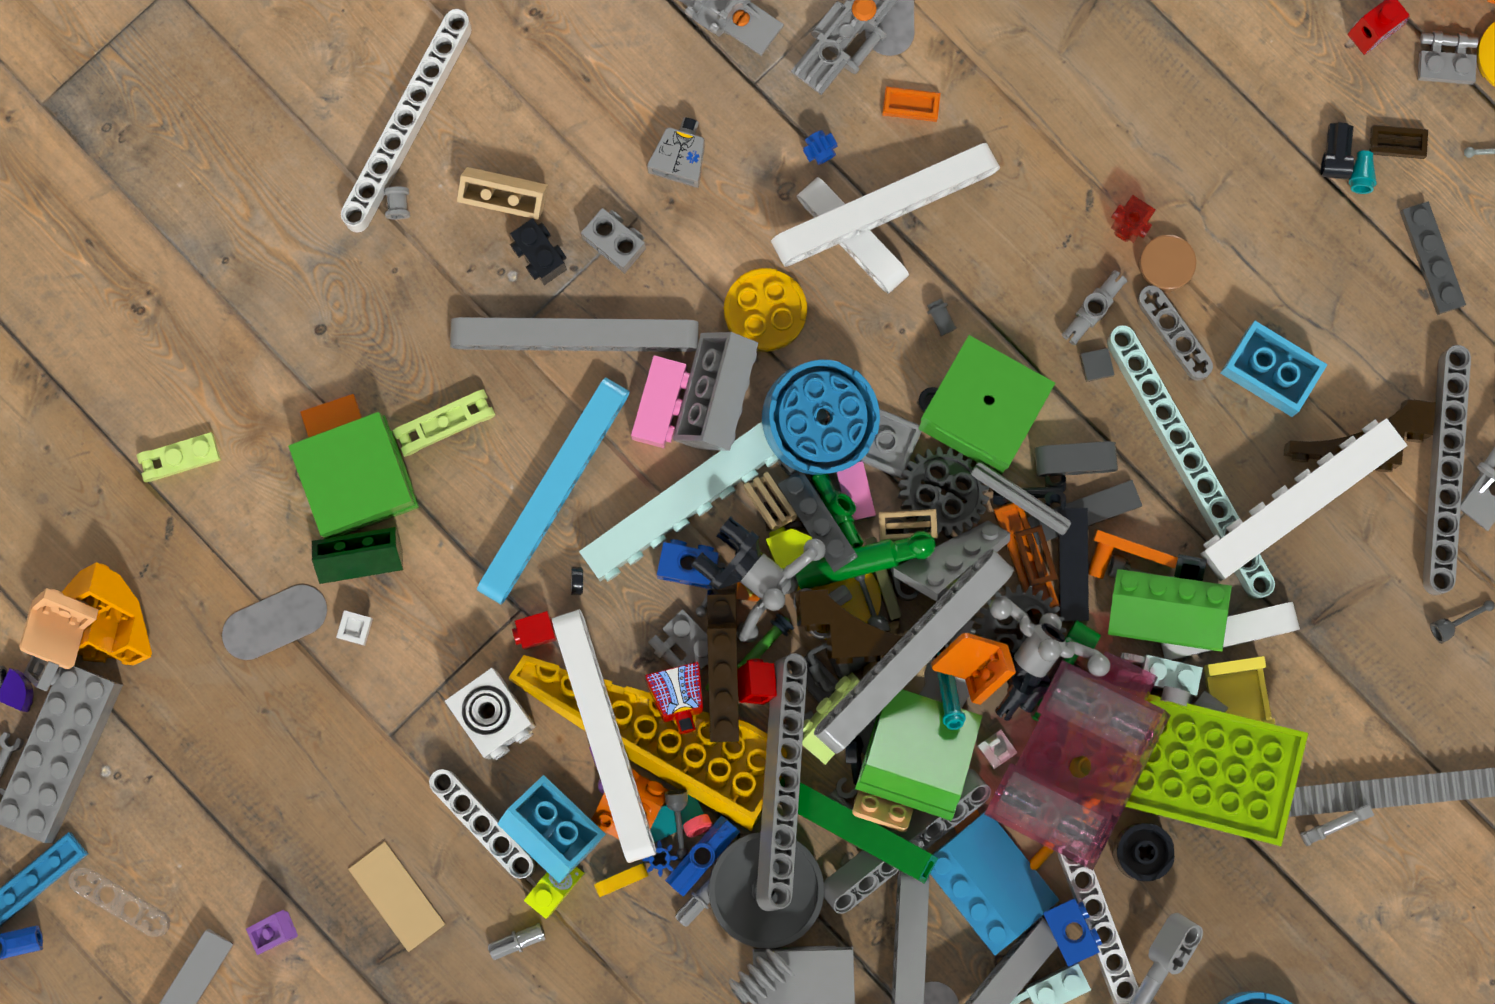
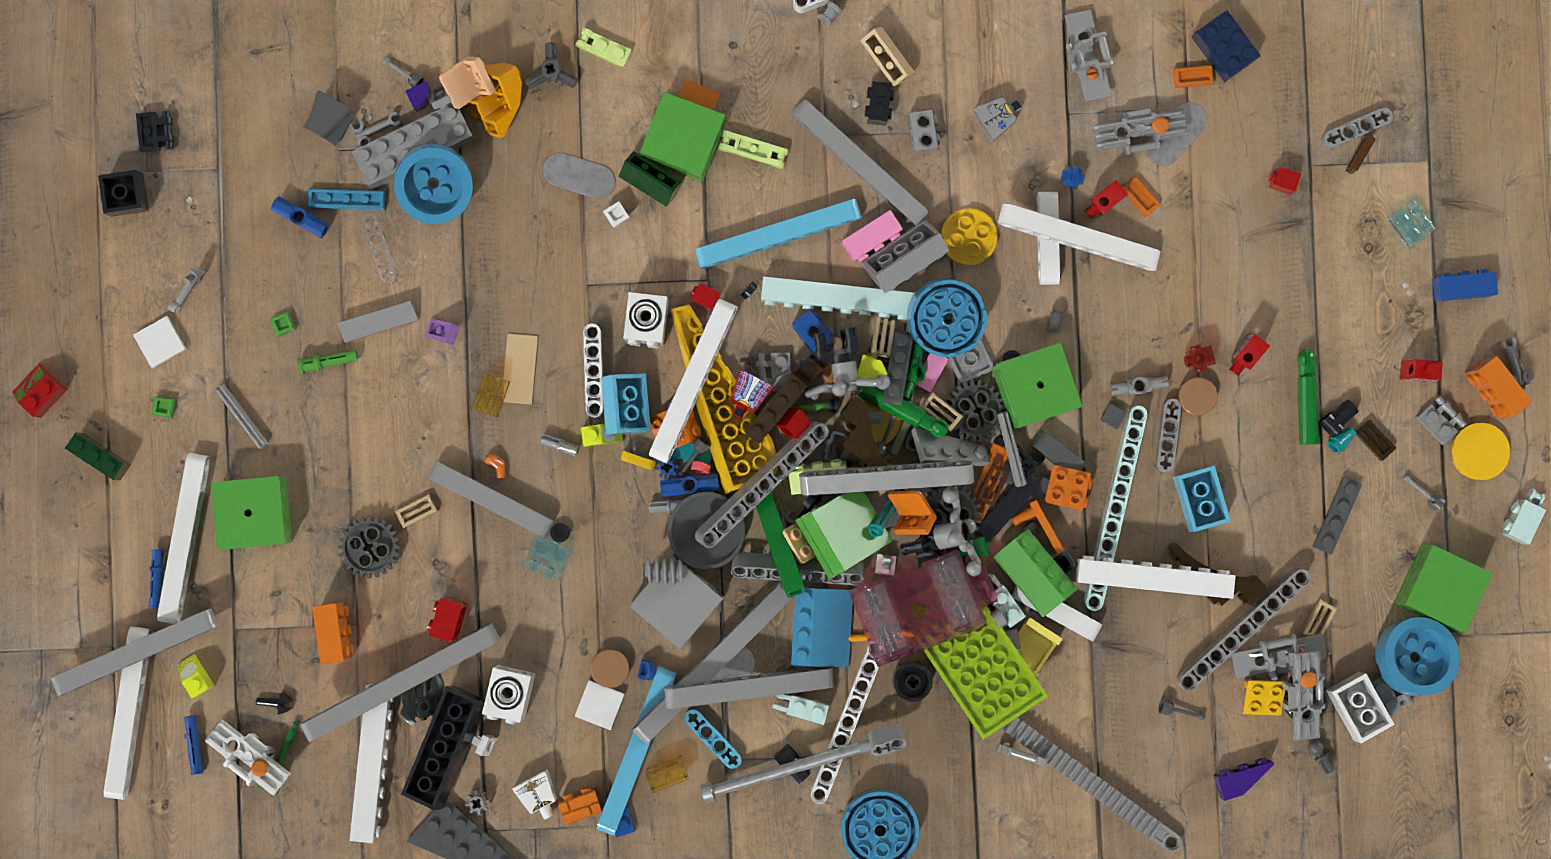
camera: 35 degrees right, 5 degrees up
blue brick [1043,898,1102,967] -> none
none -> dark azure brick [394,143,473,224]
none -> clear yellow hinge [471,372,510,417]
none -> dark grey bush [525,42,578,90]
none -> orange bracket [1045,465,1093,511]
none -> red torso [1084,180,1128,219]
none -> red torso [1229,333,1270,376]
none -> green piece [1297,349,1319,445]

